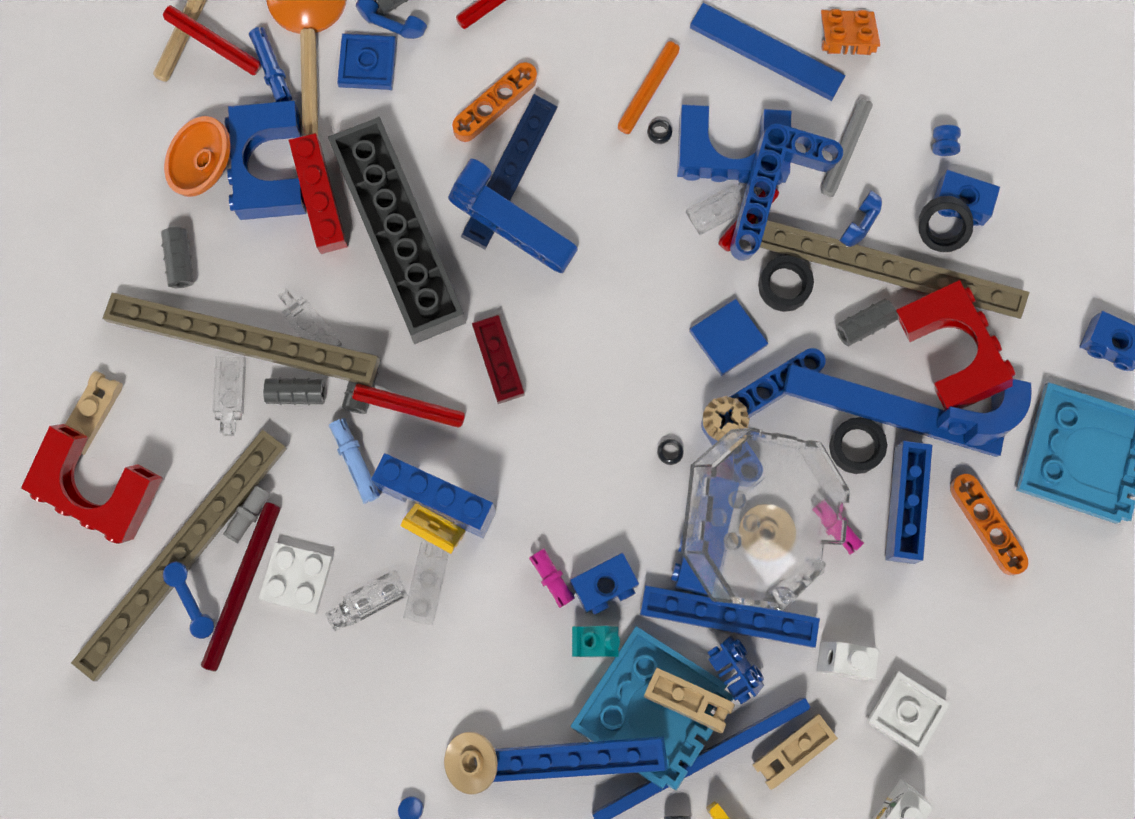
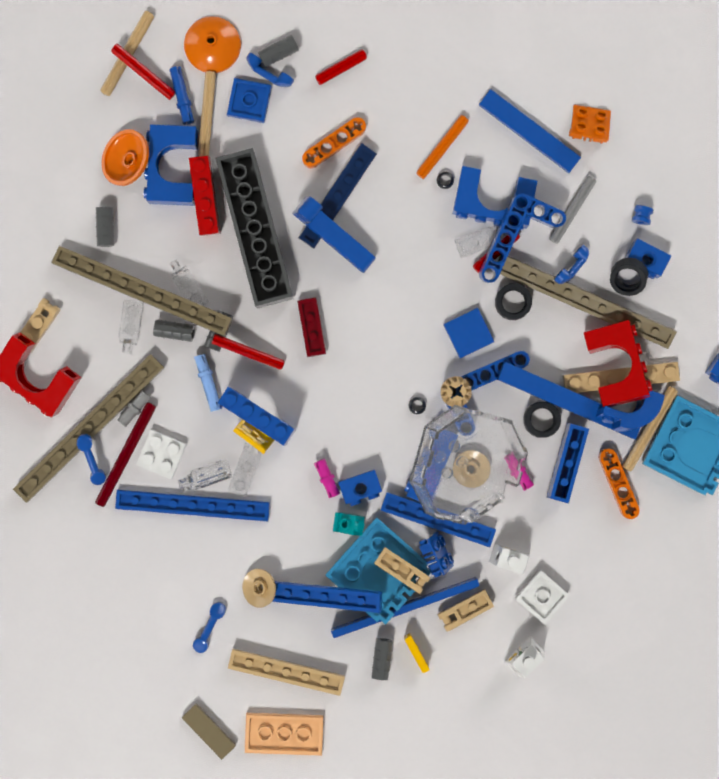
camera: 10 degrees right, 10 degrees up
dark grey axle [836,299,898,347] -> none
none -> blue tile [115,490,270,522]
none -> tan plate [563,362,680,393]
none -> tan axle [622,386,678,472]

